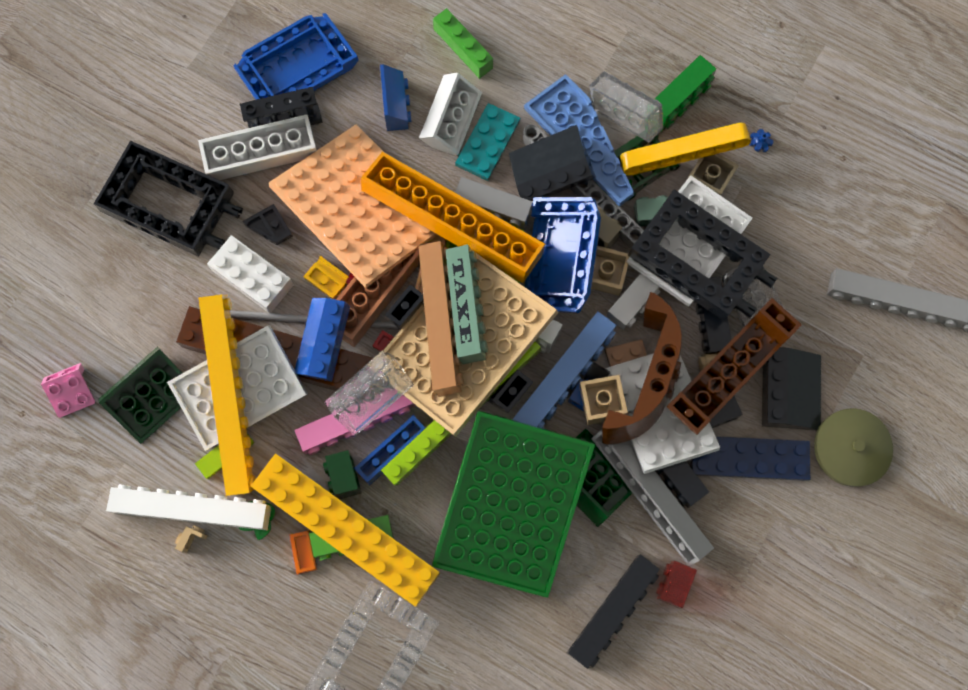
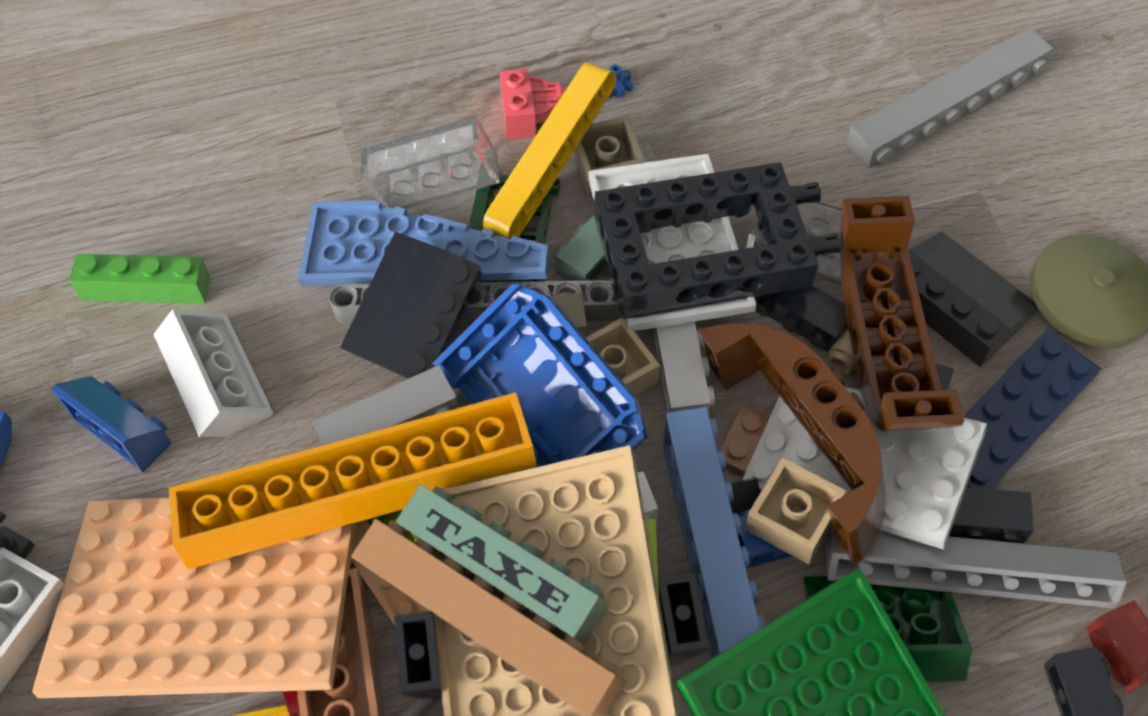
camera: 45 degrees left, 15 degrees down
teal plate [455,103,521,181] -> none
green brick [645,55,716,132] -> none
none -> coral brick [499,69,567,139]

